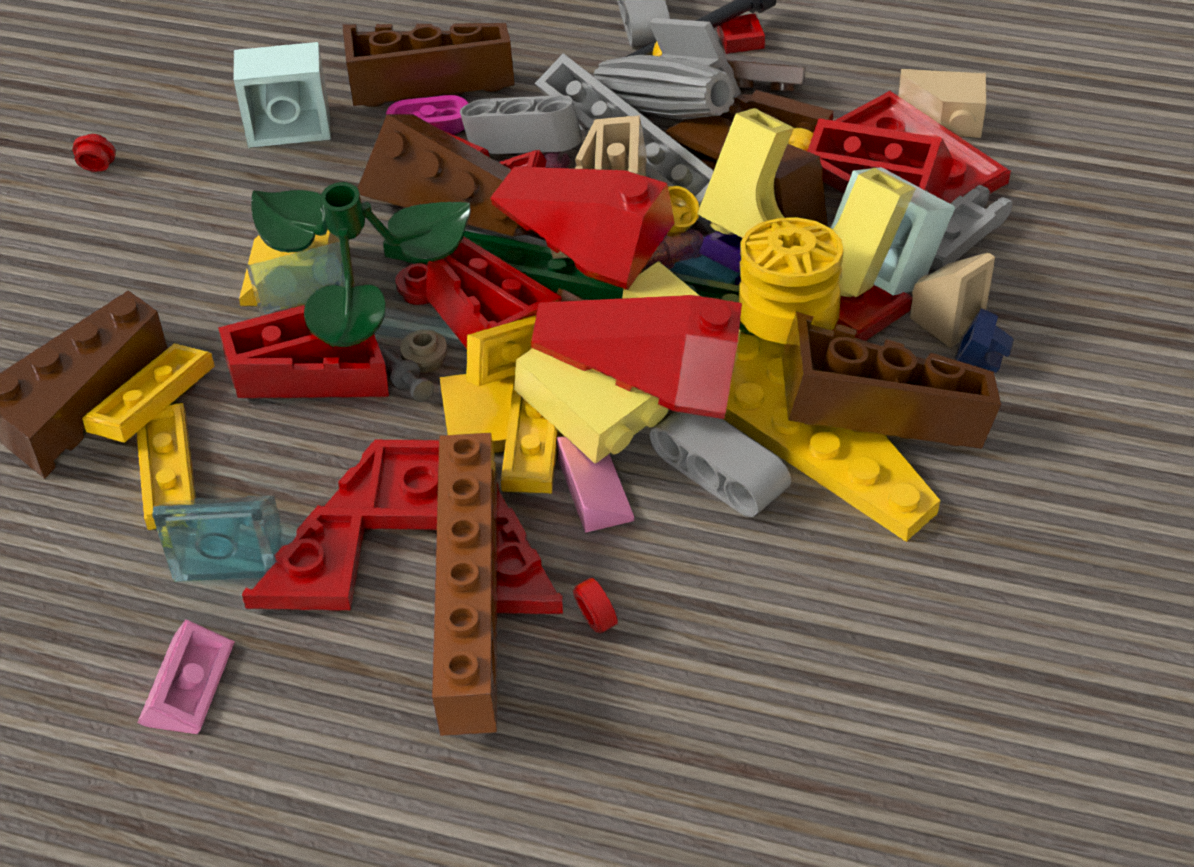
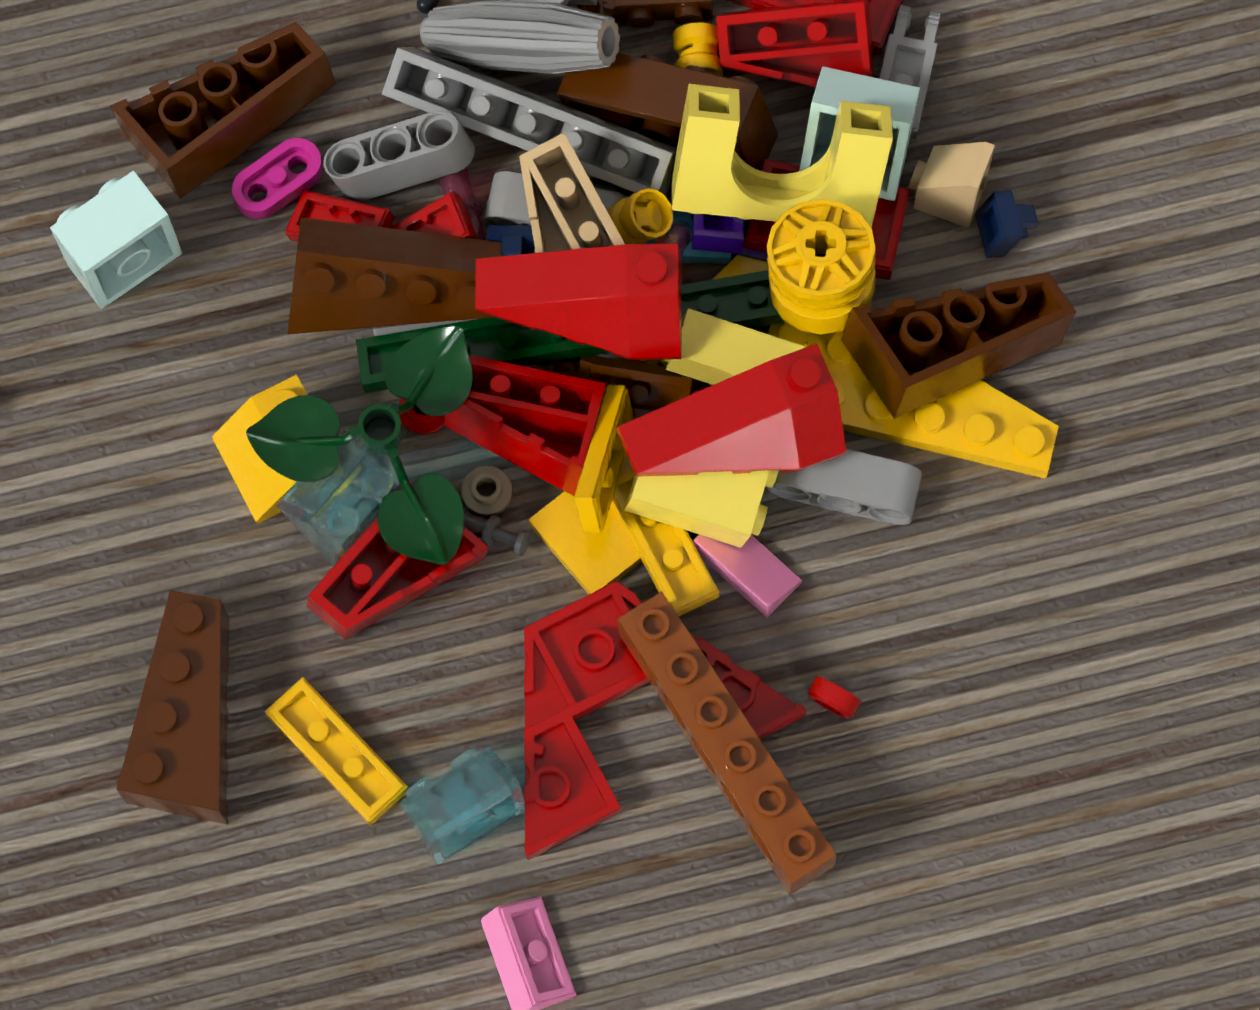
camera: 30 degrees left, 25 degrees up
yellow tile [82,343,215,443] -> none

